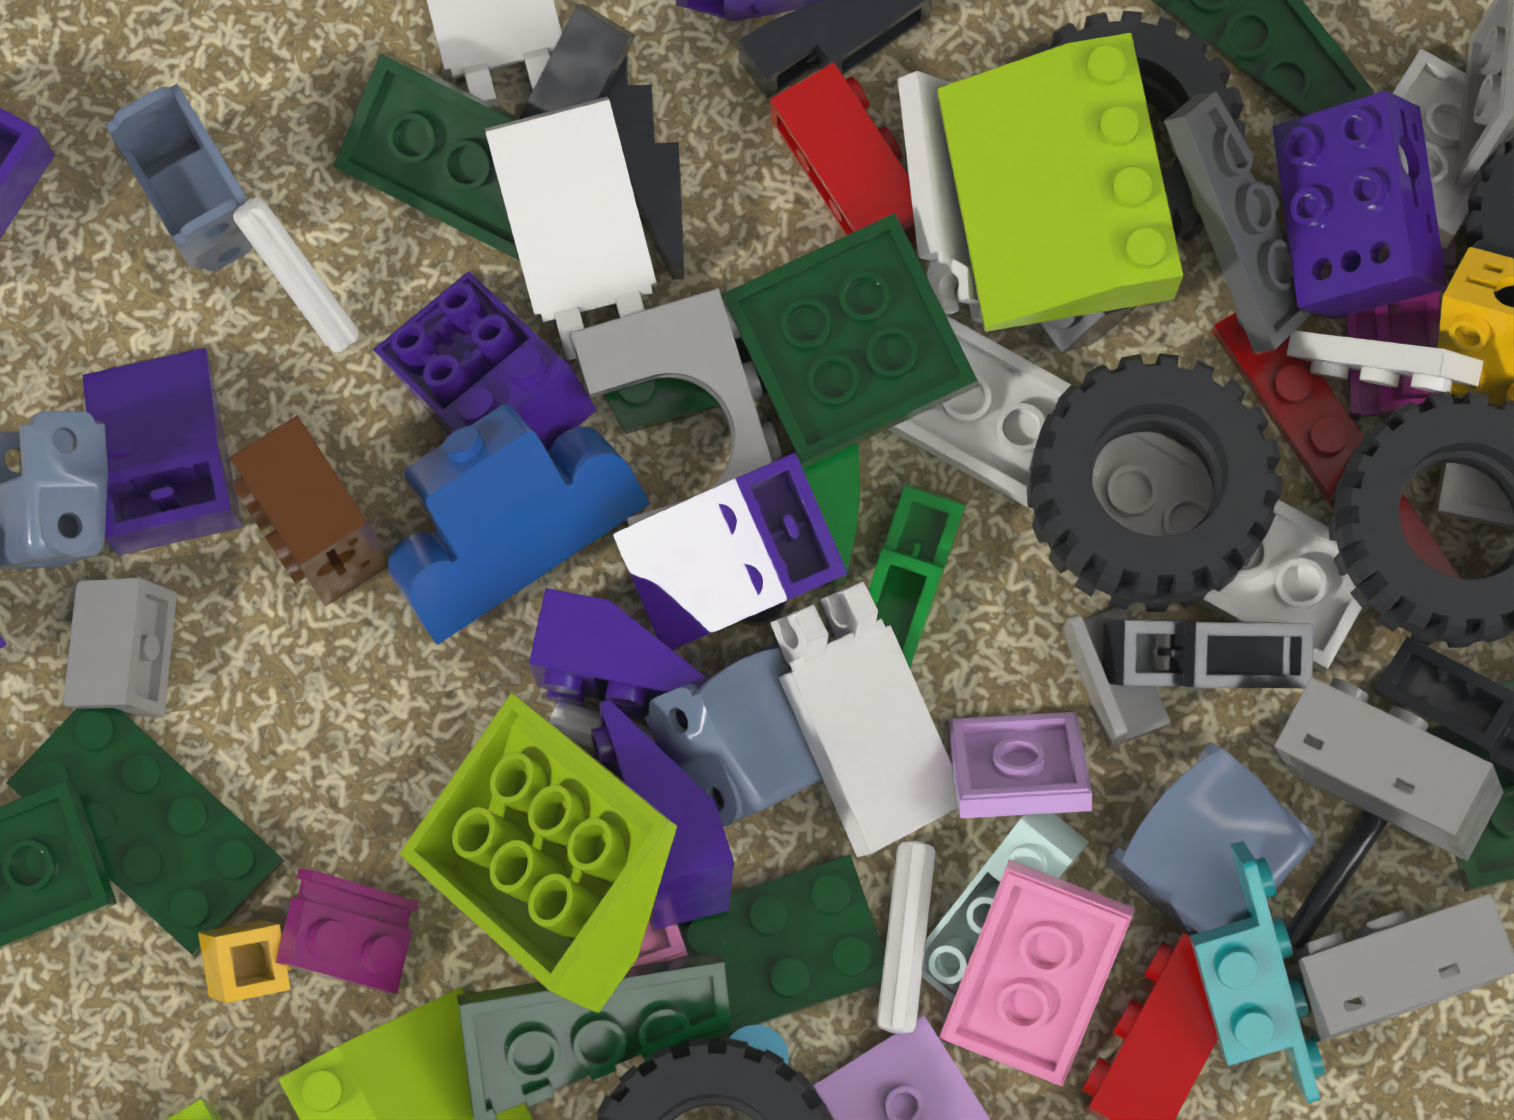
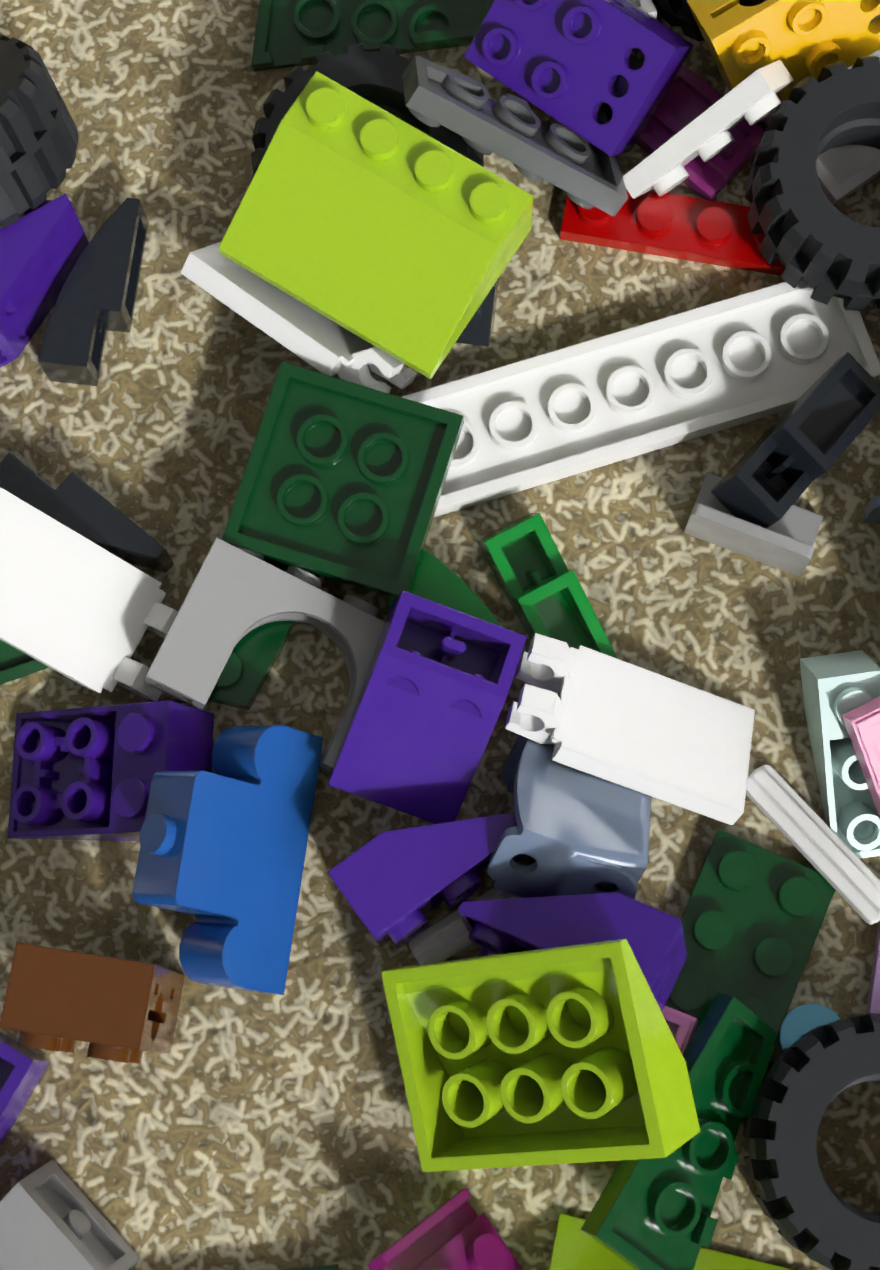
camera: 45 degrees left, 0 degrees up
red brick [770,62,916,244] -> none
lavender plate [948,712,1092,818] -> none
black tyre [1027,353,1282,612] -> none

